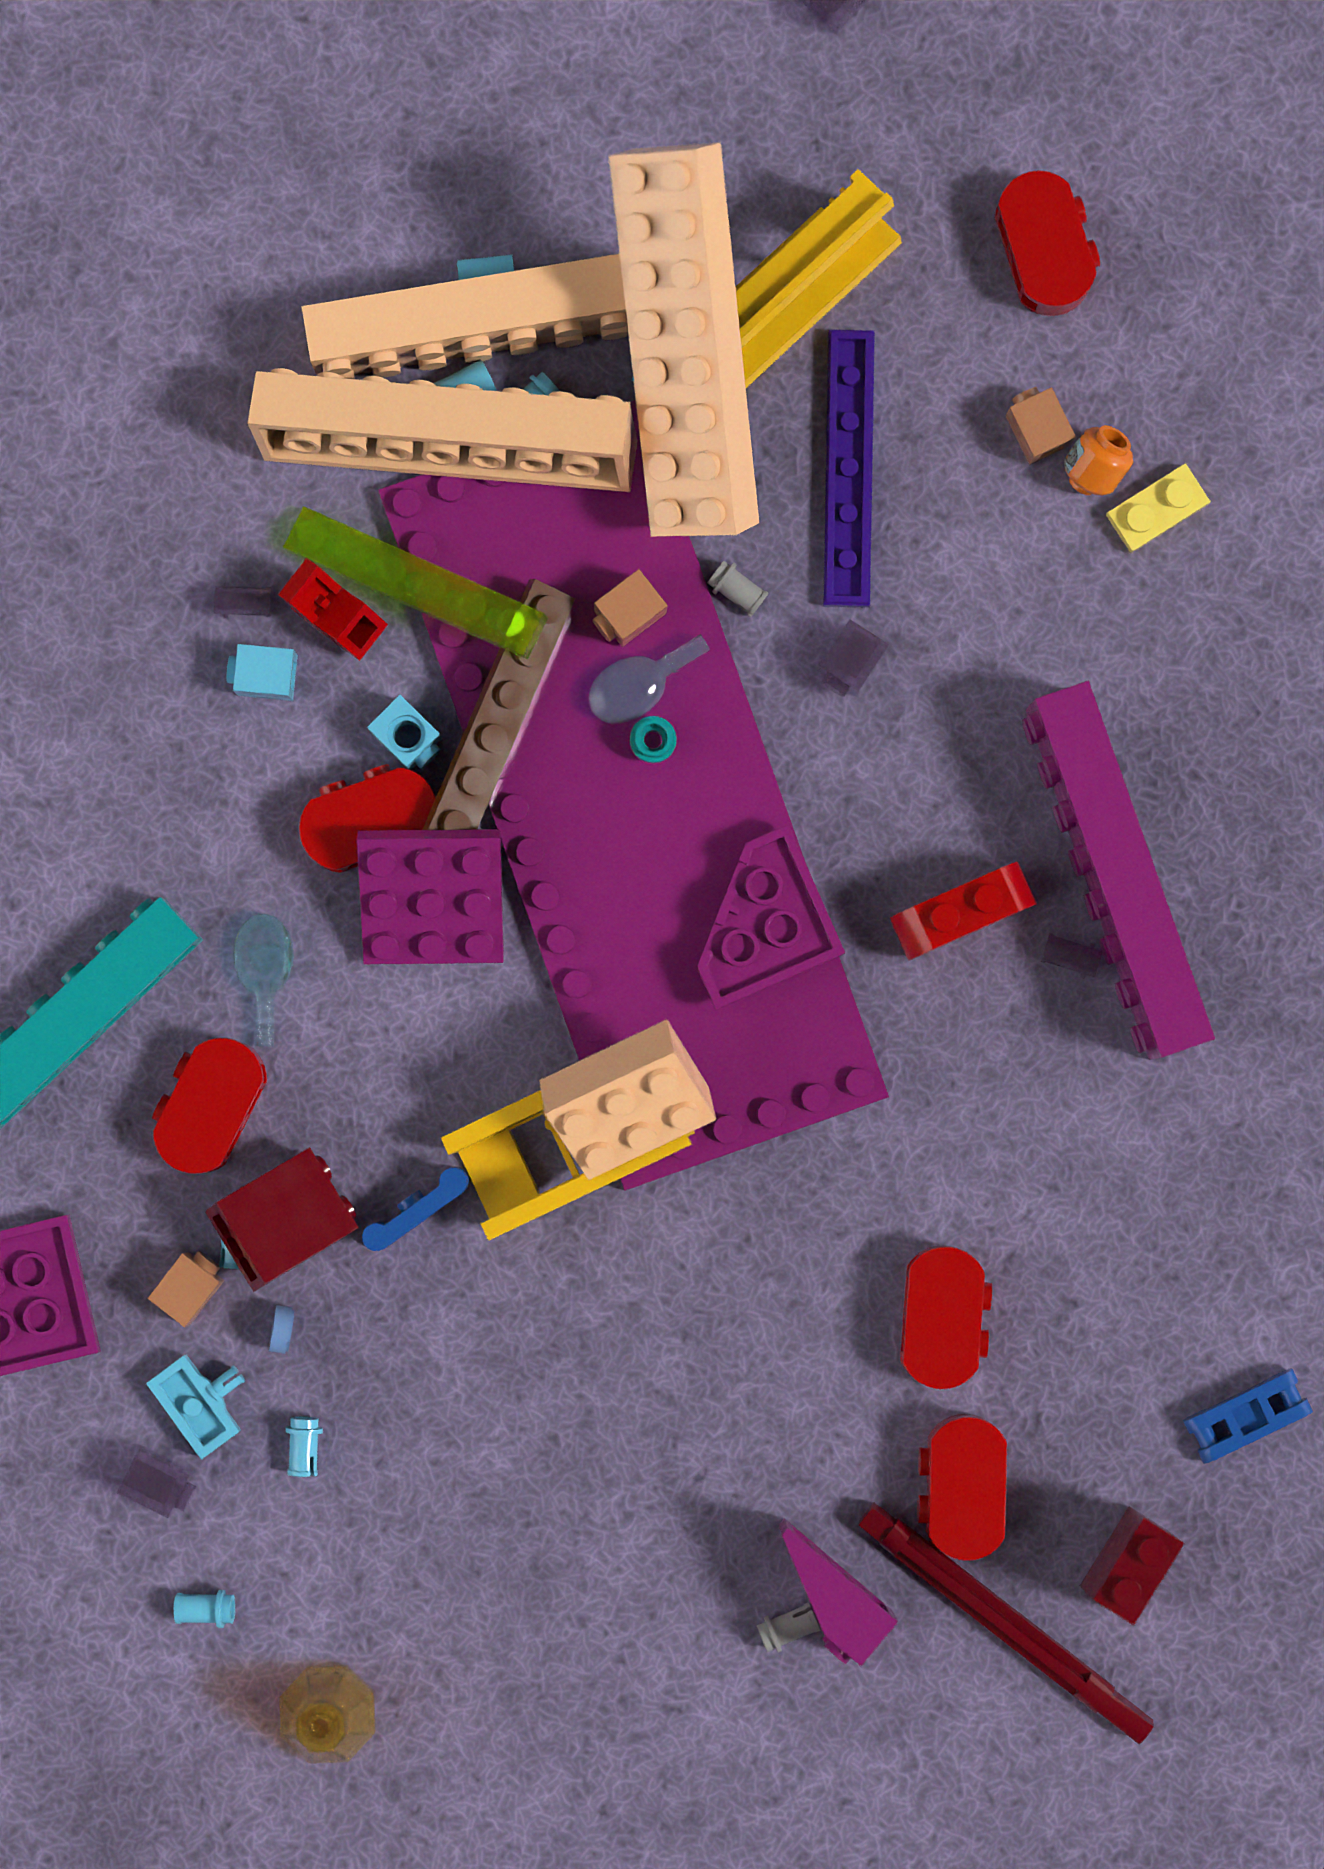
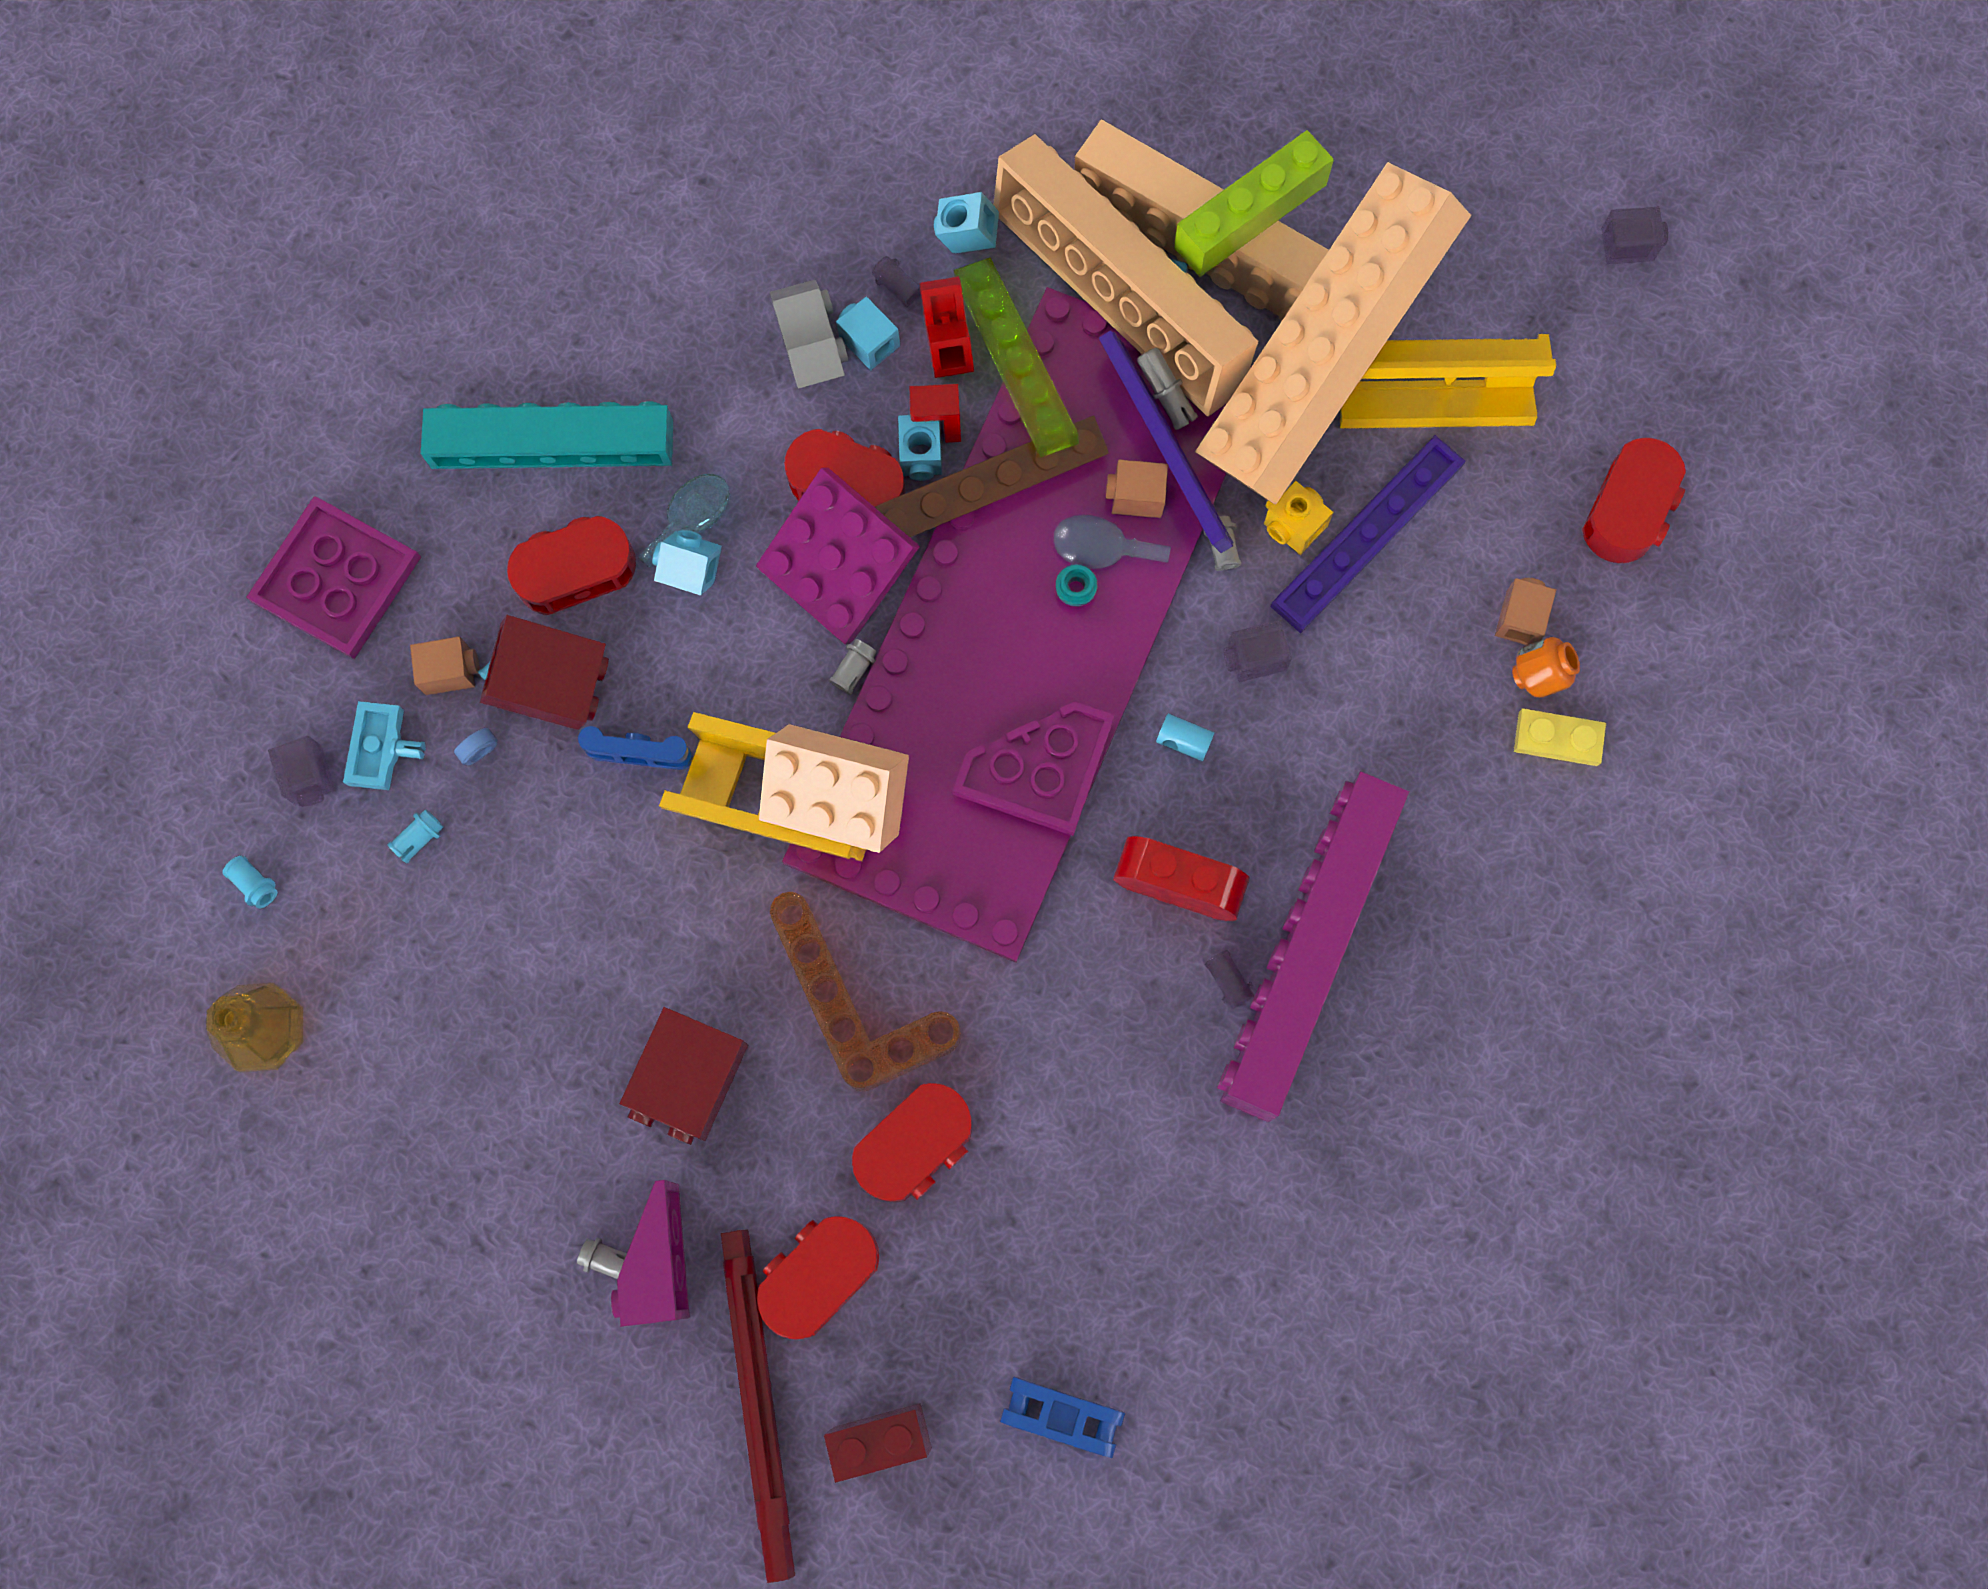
camera: 50 degrees right, 10 degrees down
none -> dark red brick [619,1007,748,1145]
none -> brick [652,530,722,595]
none -> light grey brick [769,279,848,389]
none -> clear orange beam [770,892,961,1092]
none -> light grey pin [829,639,877,695]
none -> red panel [909,384,961,443]
none -> medium azure brick [934,192,999,253]
none -> dark purple tile [1099,330,1234,553]
none -> light grey axle [1138,348,1198,430]
none -> medium azure piece [1156,713,1215,761]
none -> lime brick [1174,130,1334,277]
none -> yellow brick [1264,481,1333,555]

